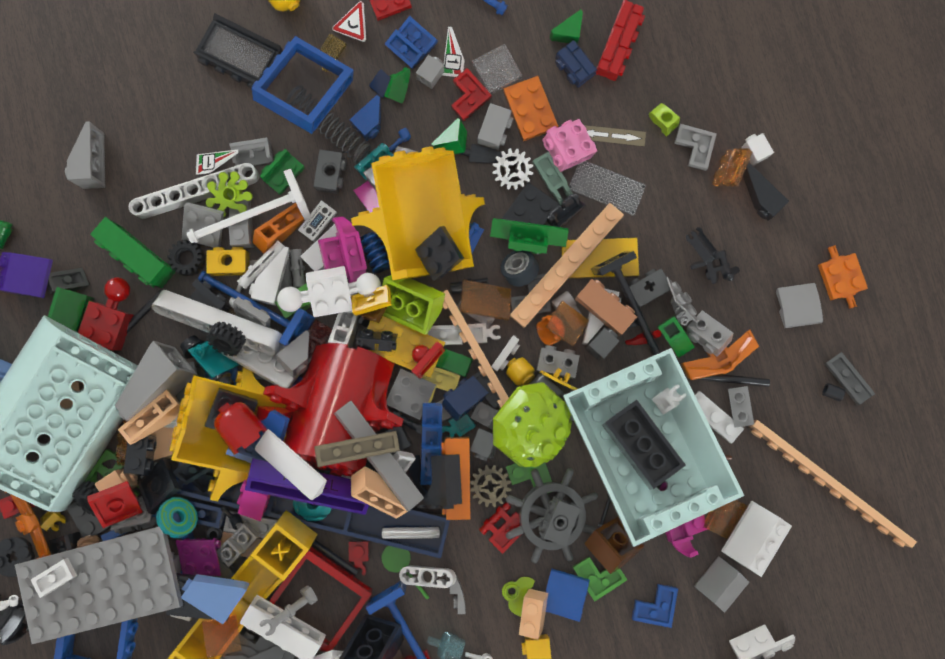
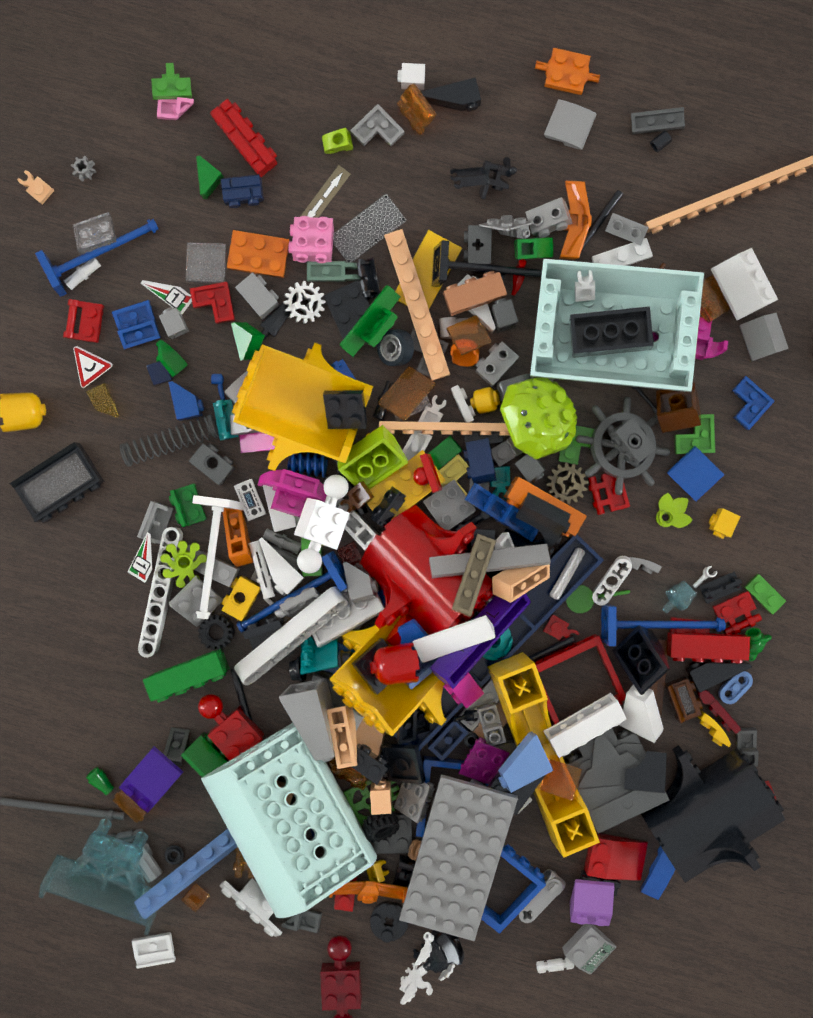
camera: 60 degrees left, 5 degrees up
white plate [31,558,77,598] -> none
light grey slope [65,121,105,189] -> none
red plate [87,481,143,528] -> none
teal tile [156,497,198,538] -> none
black tyre [206,321,246,356] -> none
blue window [251,36,354,134] -> none
light grey piece [259,586,318,636] -> none
yellow plate [351,285,392,316] -> none
light nougat brick [519,589,548,639] -> none
yellow piece [540,368,578,390] -> none

